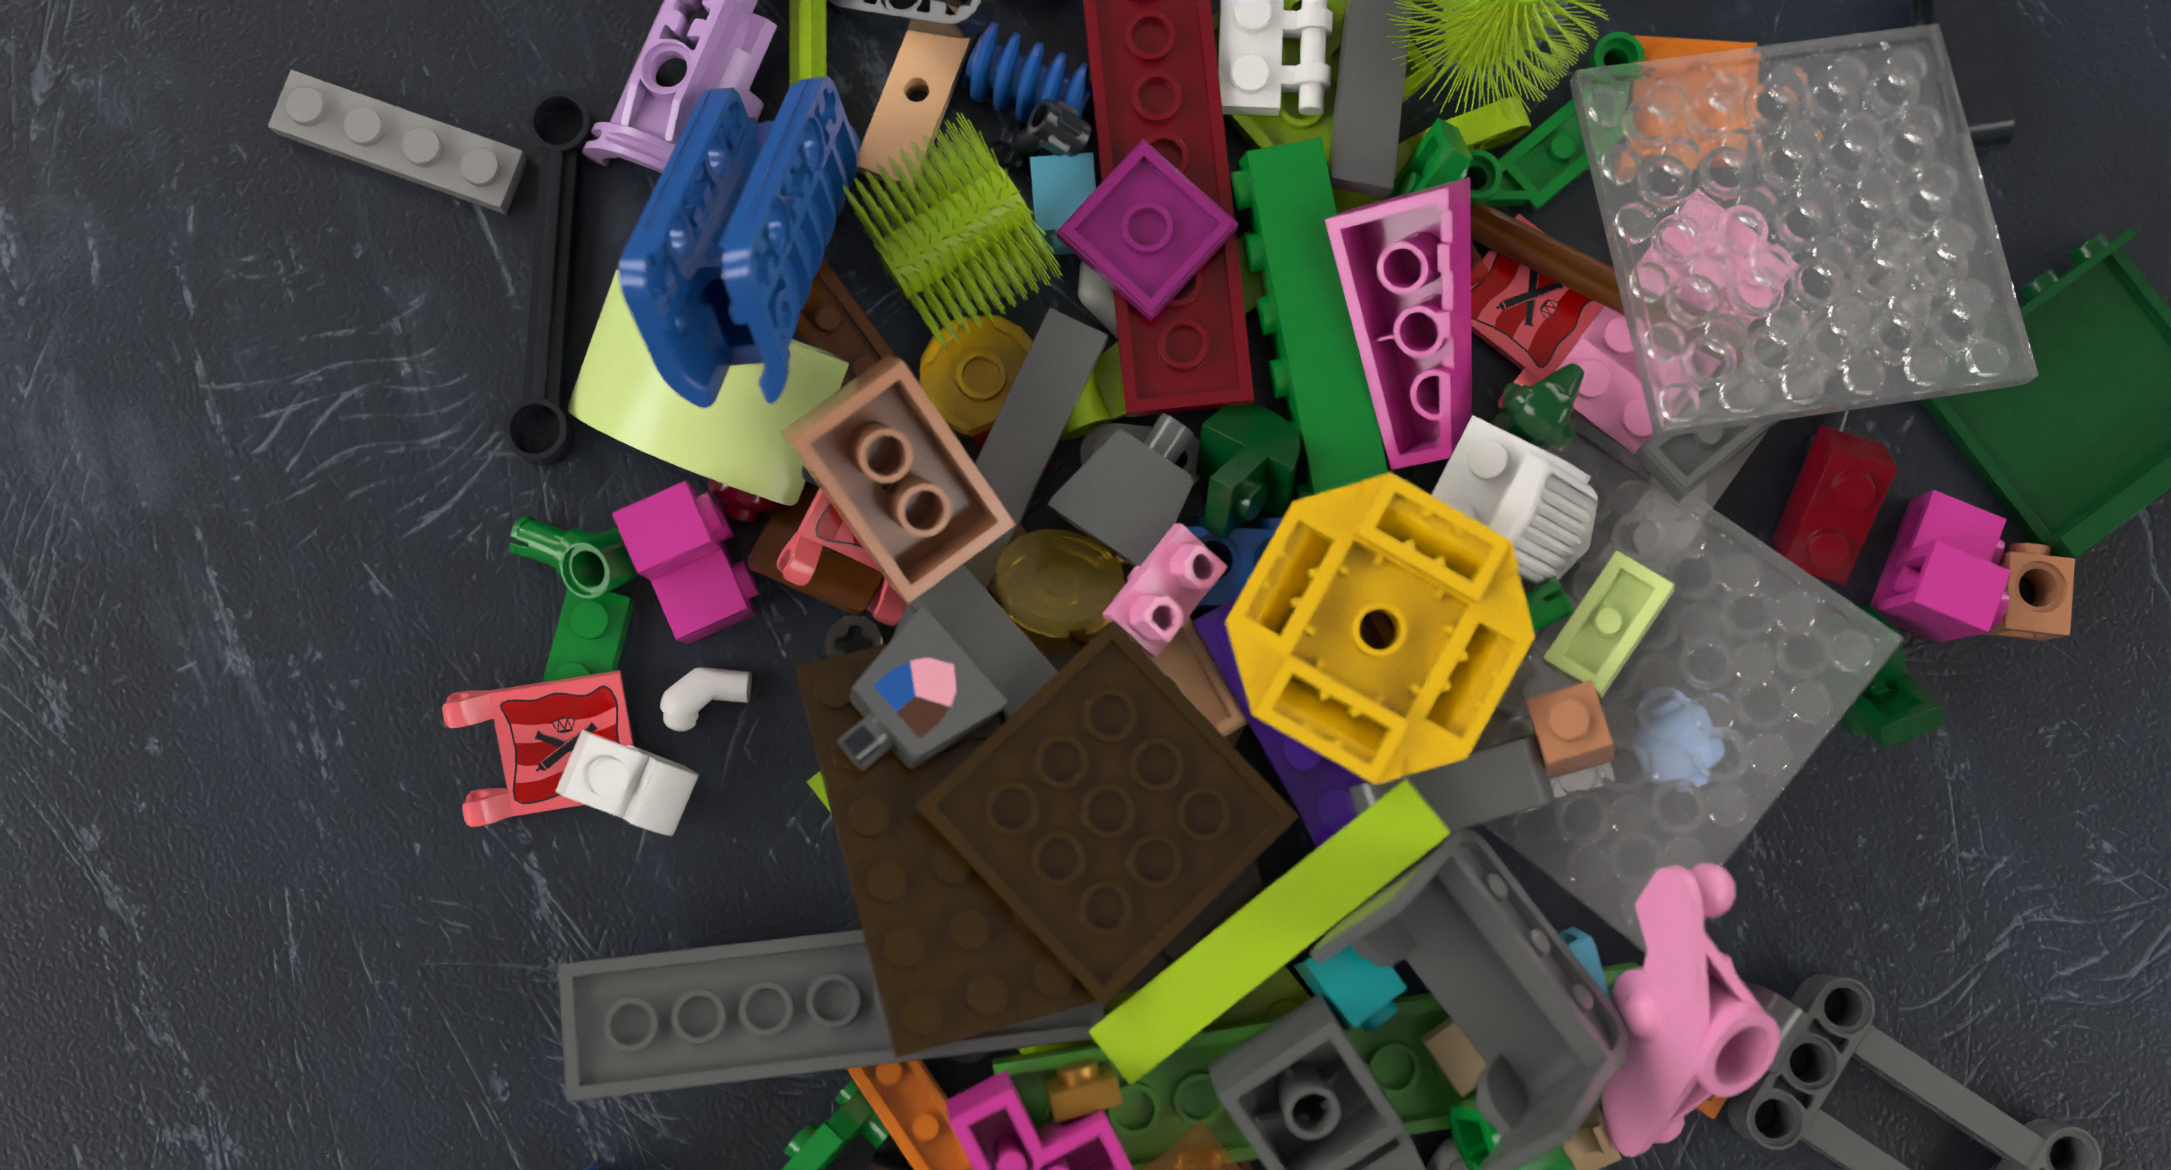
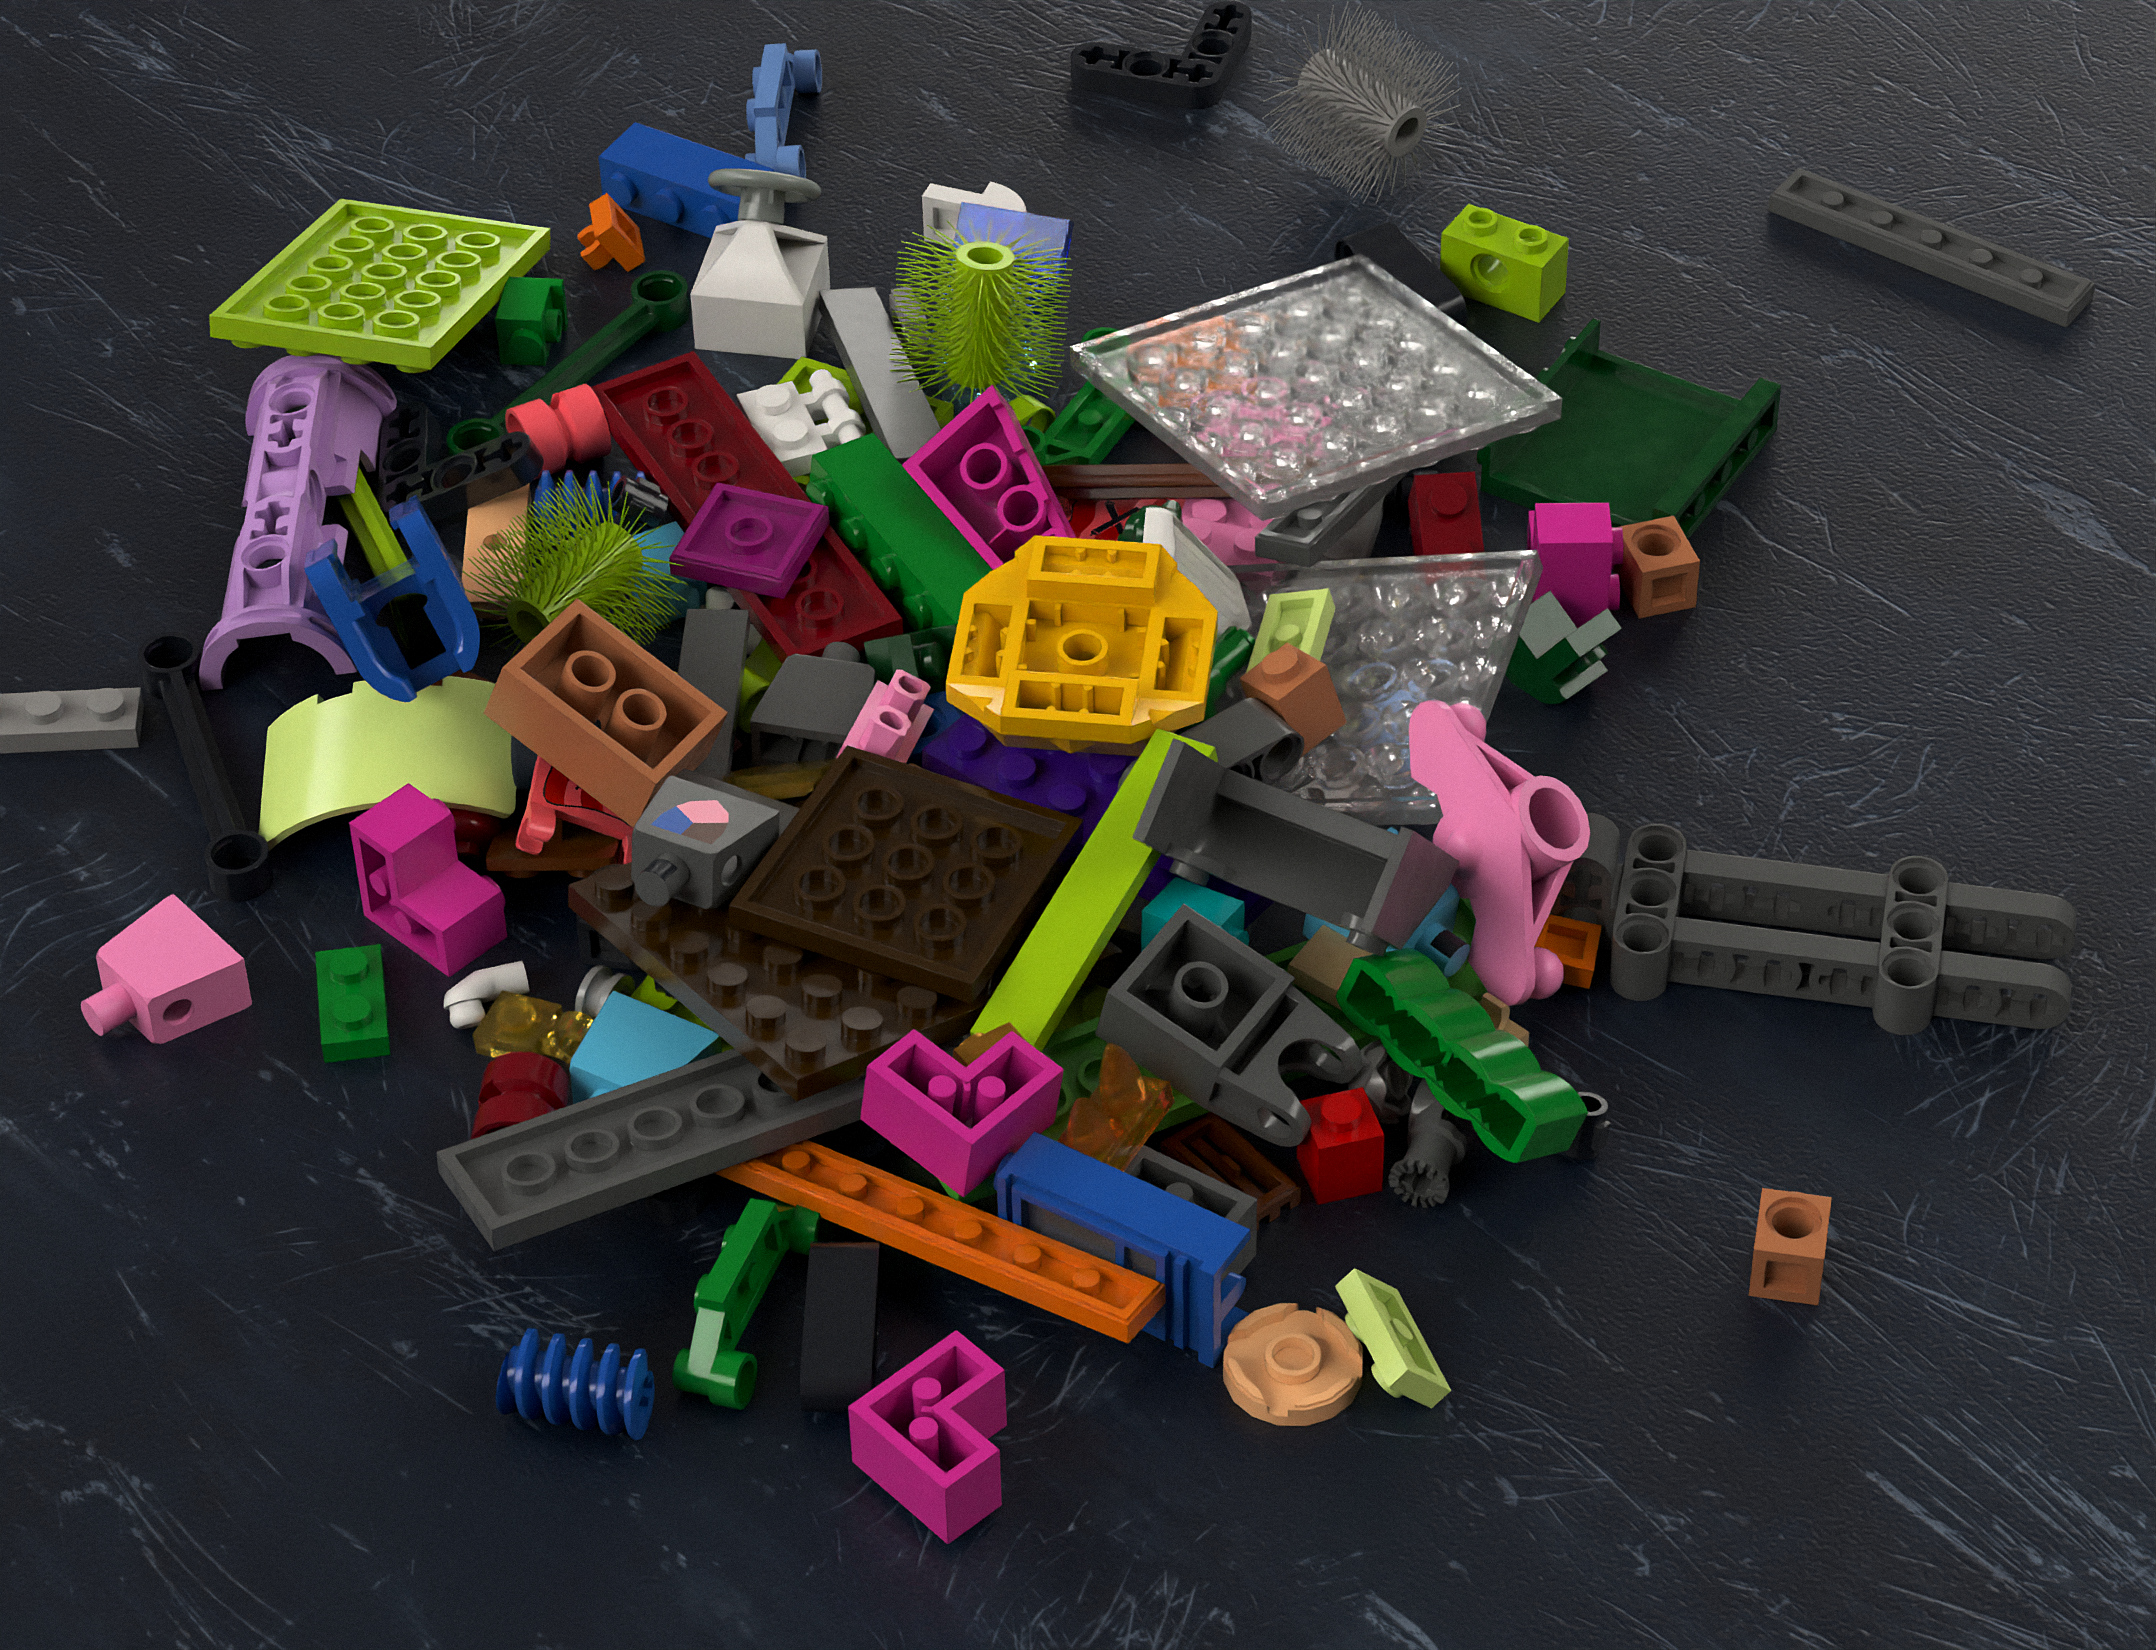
camera: 20 degrees left, 40 degrees down
coral flag [442,670,634,827] -> none
green pin [509,516,639,599] -> none
white brick [556,729,699,836] -> none
none -> bright pink torso [81,894,252,1044]
none -> dark red wheel [471,1052,570,1140]
none -> clear yellow plate [473,990,593,1064]
none -> medium azure torso [569,991,722,1104]
none -> light grey bush [575,965,635,1023]
none -> lime brick [1440,204,1569,323]

